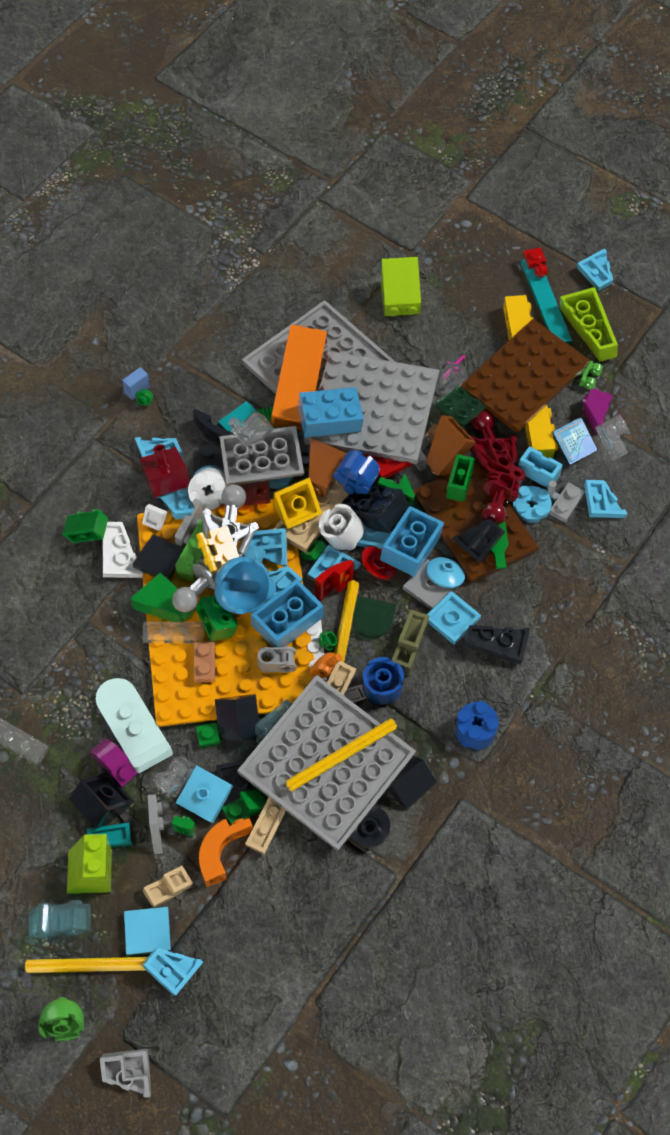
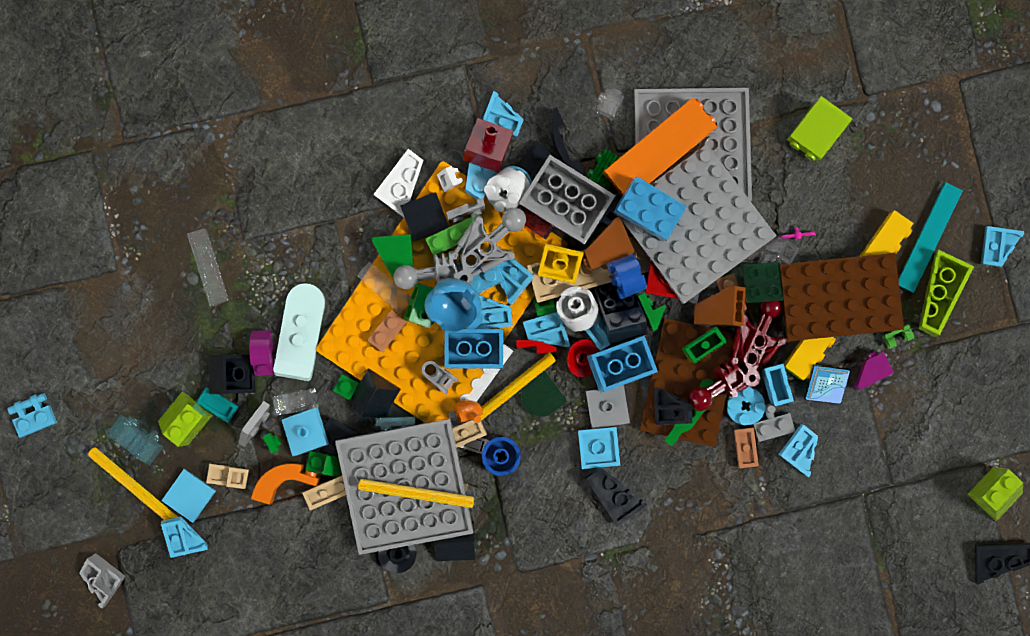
camera: 40 degrees right, 25 degrees up
bright green cylinder [38,997,84,1041] -> none
green brick [62,509,108,544] -> none
medium blue piece [122,367,150,400] -> none
green plate [135,389,153,406] -> none
plate [196,526,239,573] -> none
teal tile [218,401,258,434] -> none
clear brick [228,411,274,447] -> none
green plate [319,631,337,650] -> none
olive slope [392,610,430,676] -> none
medium azure dish [426,557,465,588] -> none
blue brick [455,701,499,750] -> none
red plate [523,247,548,278] -> none
clear plate [595,414,629,461] -> none
none -> clear brick [596,88,624,120]
none -> nougat plate [734,428,759,468]

